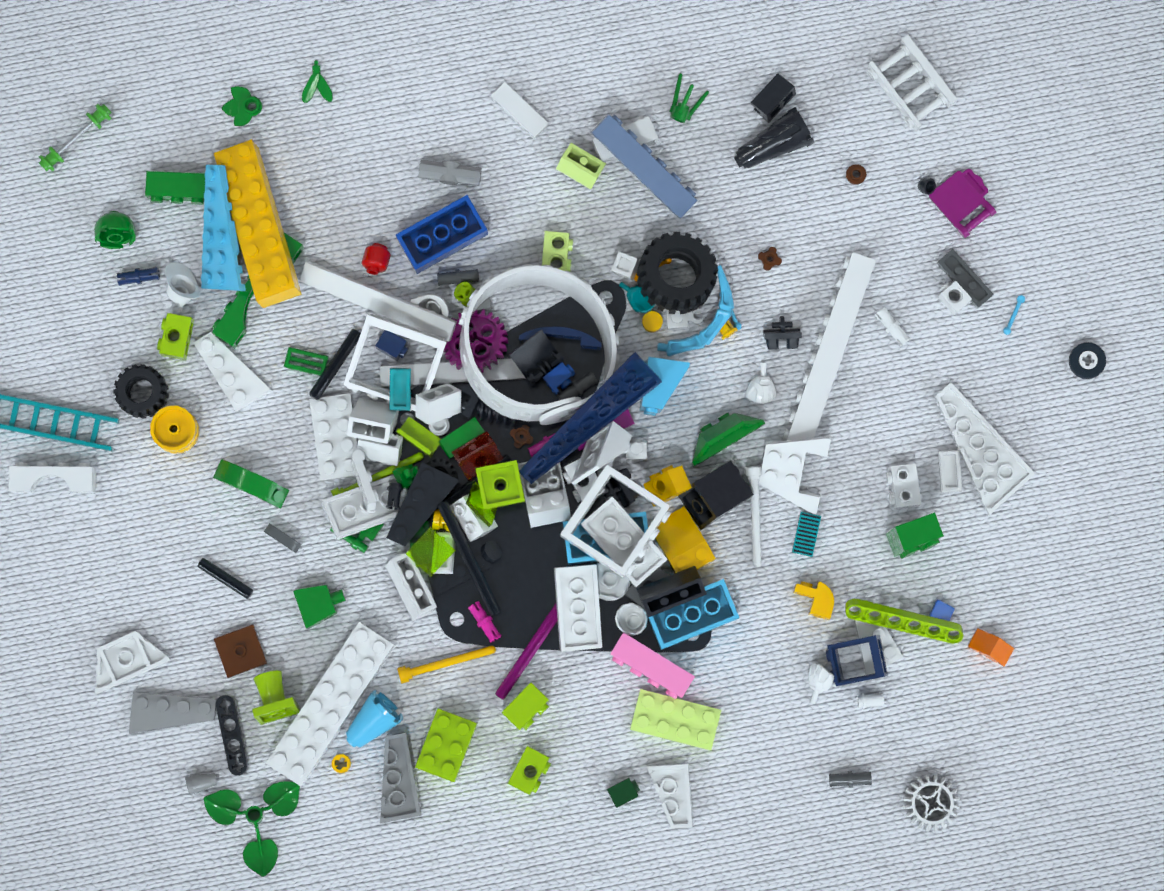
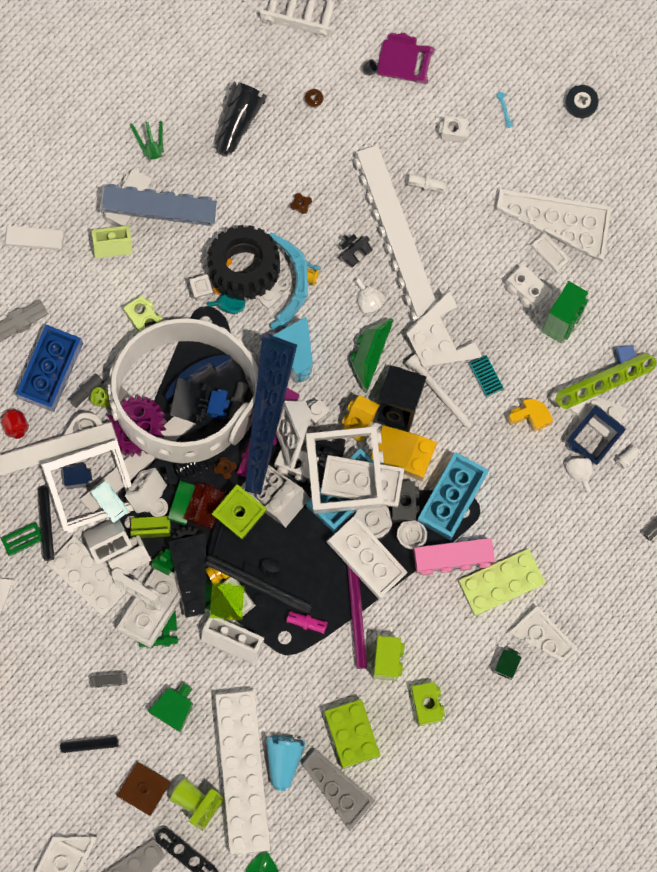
camera: 40 degrees left, 5 degrees down
green arch [213,459,289,509] -> none
lime piece [331,452,424,496] -> none
yellow bush [331,754,351,773] -> none
black pin [386,482,403,510] -> none
yellow piece [397,646,496,684] -> none
white brick [450,491,498,542] -> none
clear neon green piece [466,482,498,527] -> none
black brick [637,566,707,617] -> none
yellow tile [642,311,663,333] -> none
black hinge [751,73,796,123] -> none
dark grey plate [937,249,994,309] -> none

